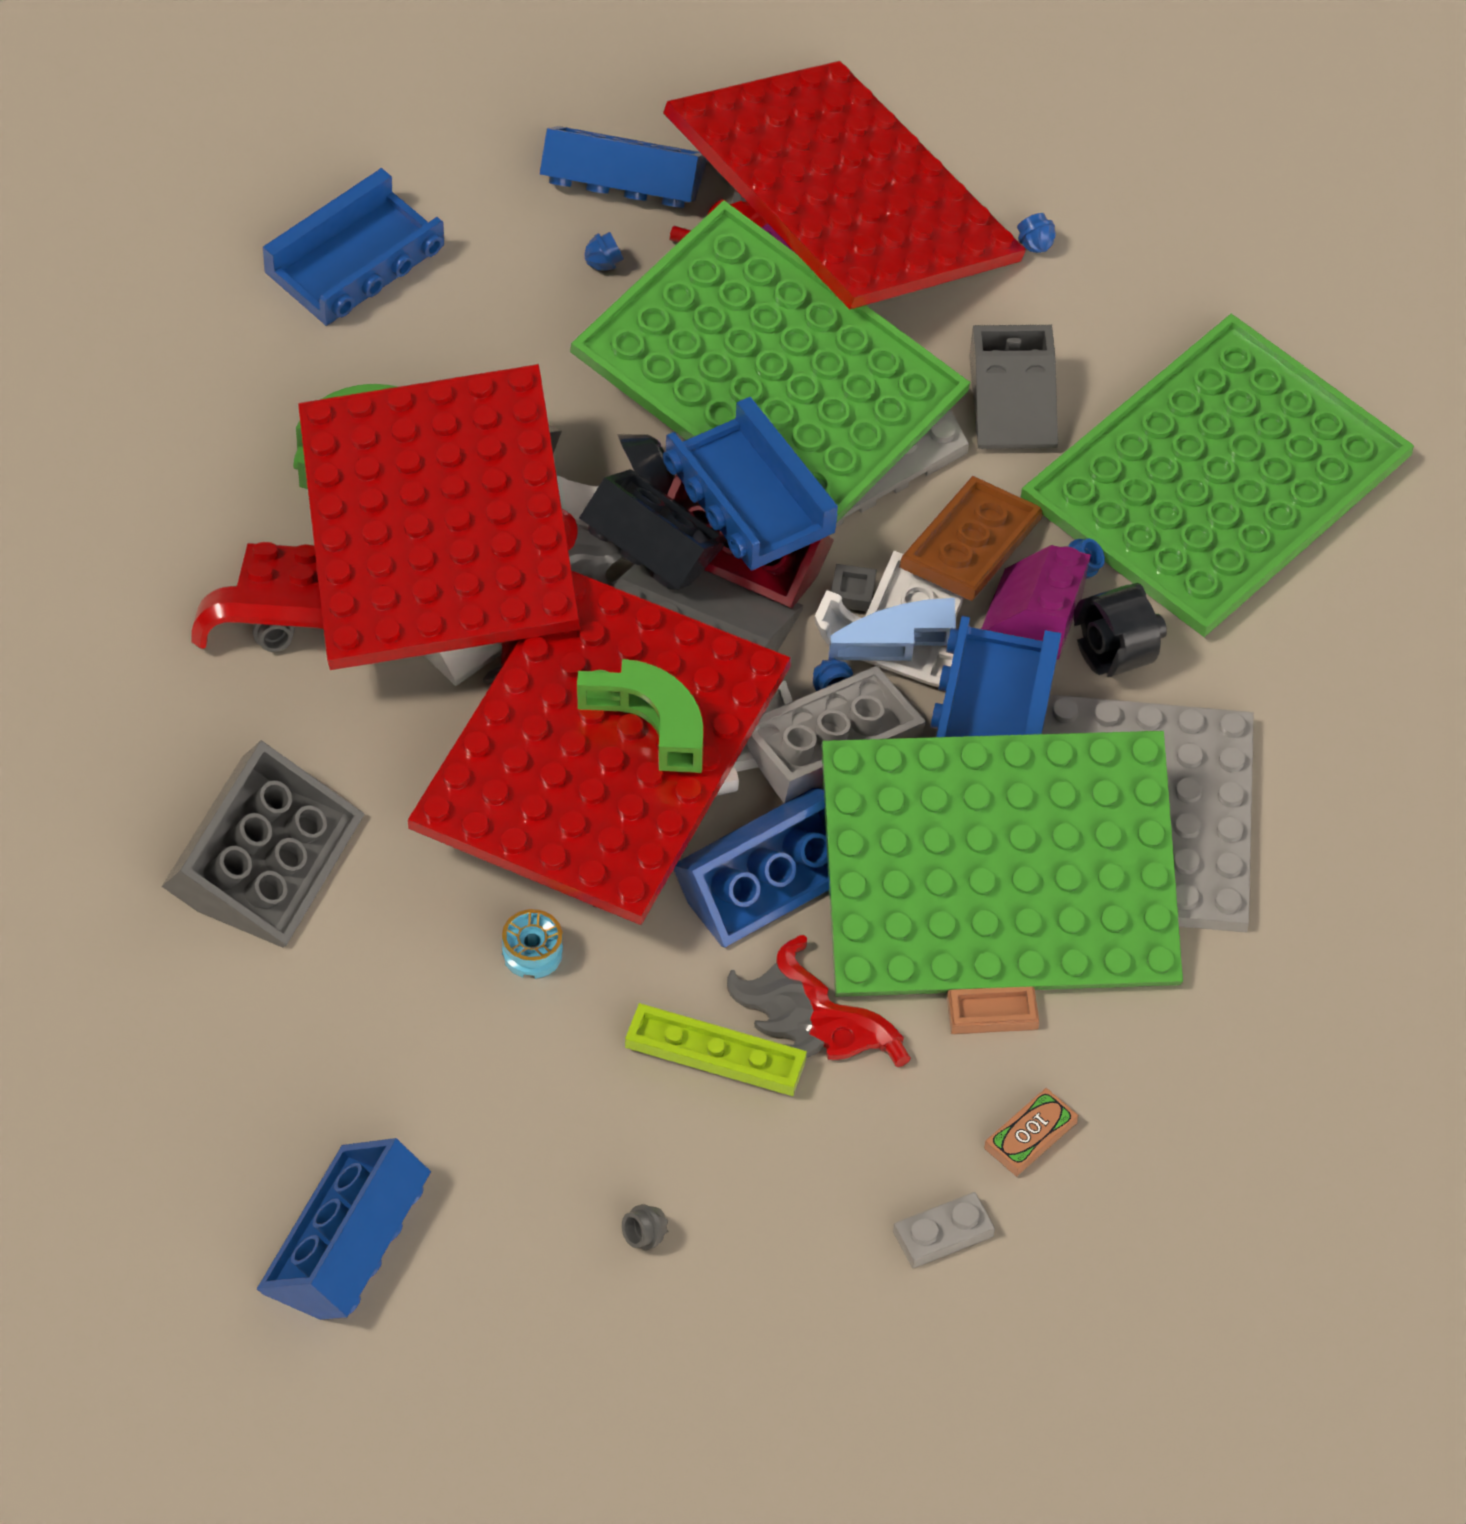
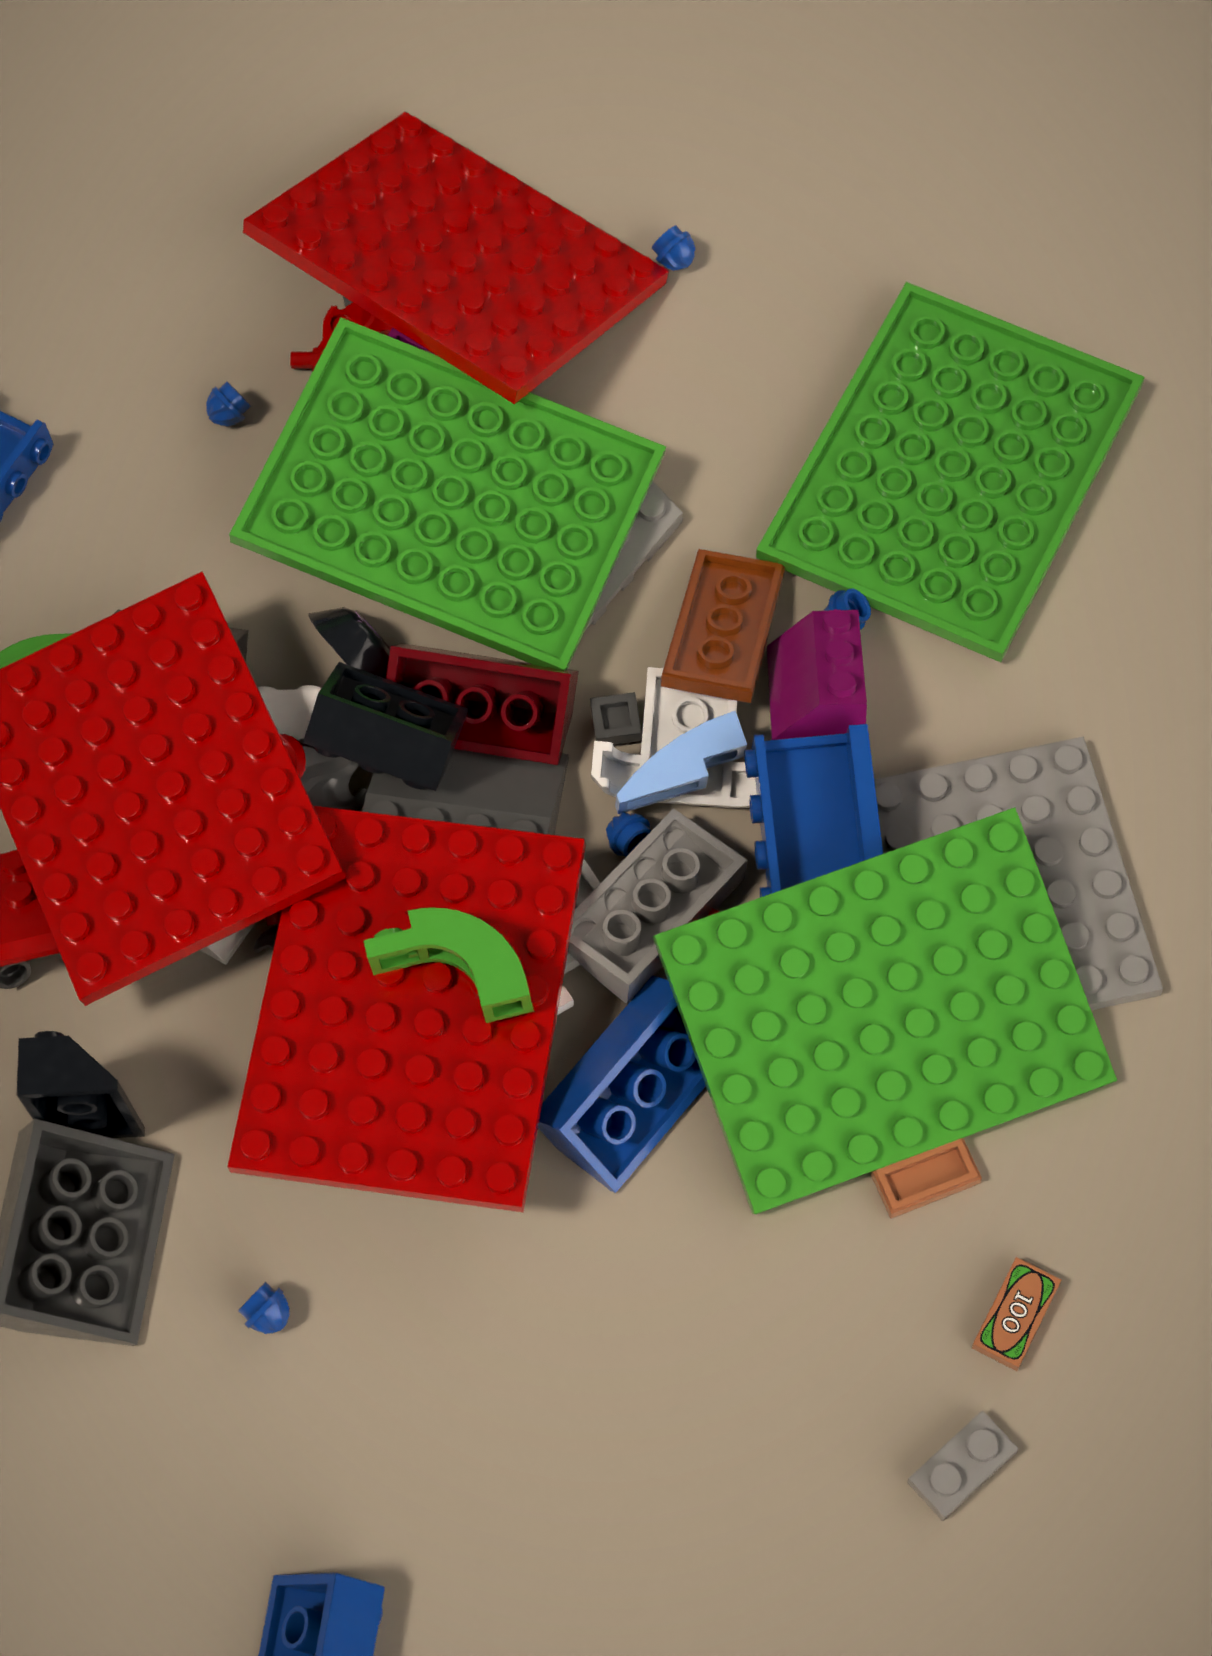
camera: 10 degrees left, 10 degrees up
medium azure wheel [502,909,563,979] -> none
blue slope [539,126,707,208] -> none
dark grey plate [622,1204,669,1250] -> none
lime plate [625,1003,807,1096] -> none
blue panel [663,396,838,571] -> none
piece [727,935,911,1067] -> none
dark grey slope [969,324,1058,449] -> none
black brick [1074,583,1167,677] -> none
none -> black slope [17,1031,145,1138]
none -> blue plate [238,1282,290,1334]

